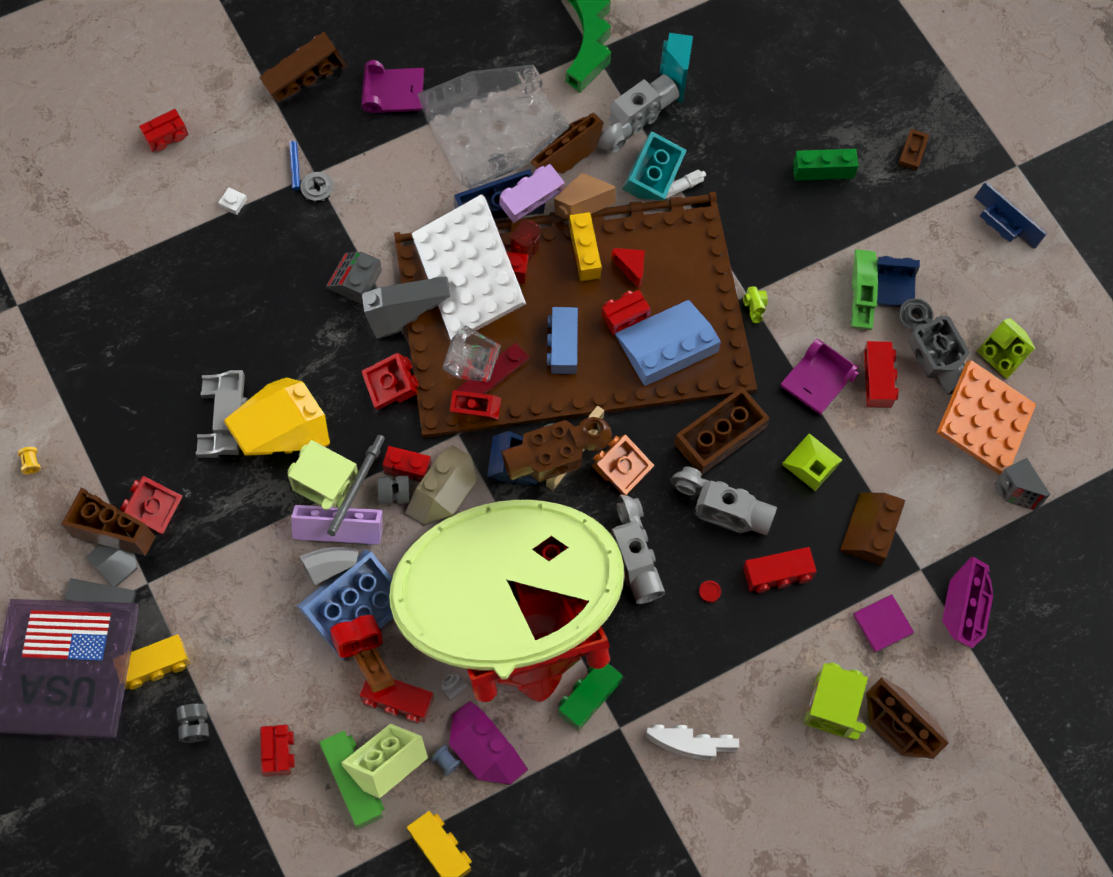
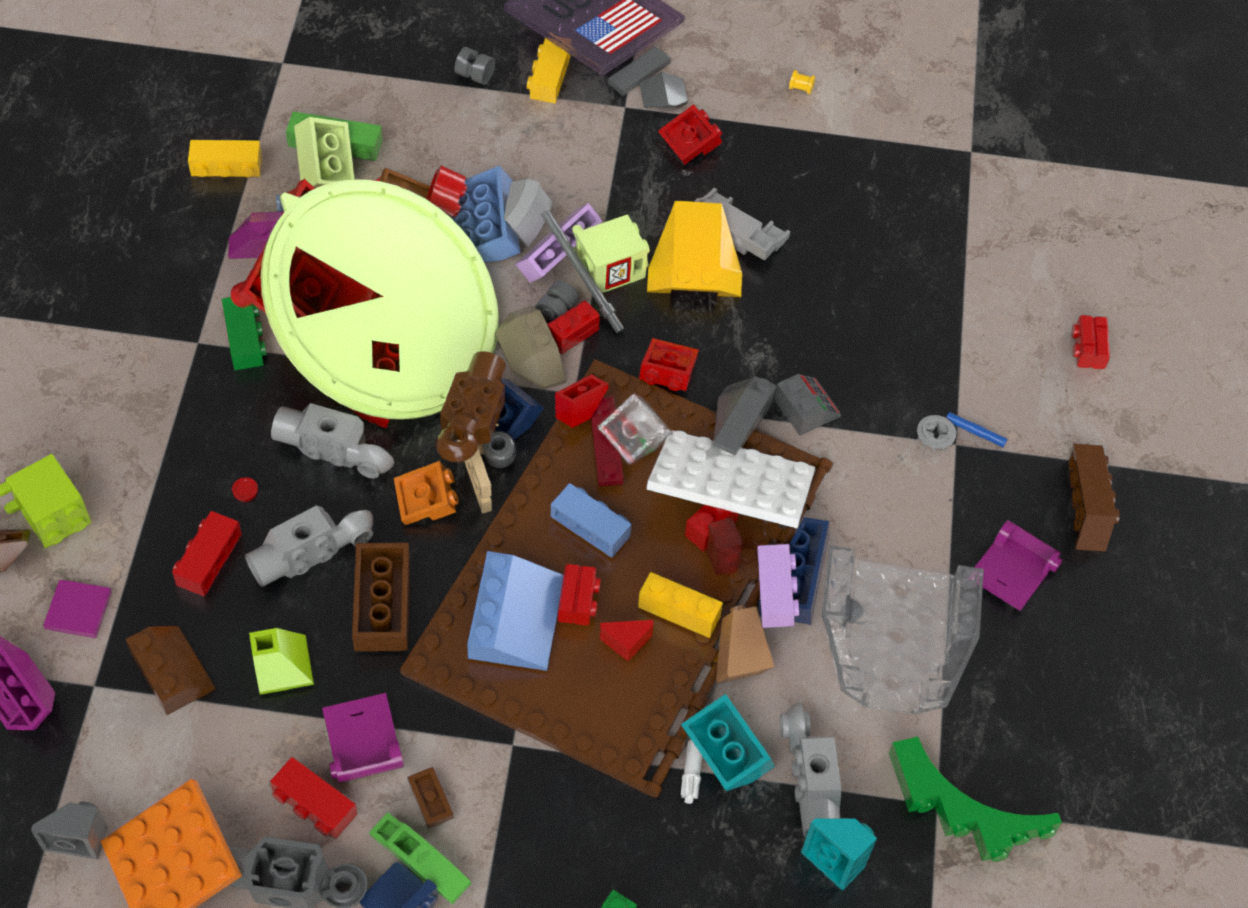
camera: 125 degrees right, 10 degrees down
reddish brown wedge [61,487,156,556] -> none
white plate [218,187,247,215] -> none
red brick [260,725,295,777] -> none
reddish brown wedge [529,112,604,173] -> none
white slope [646,725,739,761] -> none
lime plate [743,287,768,323] -> none
none -> reddish brown plate [407,767,454,829]

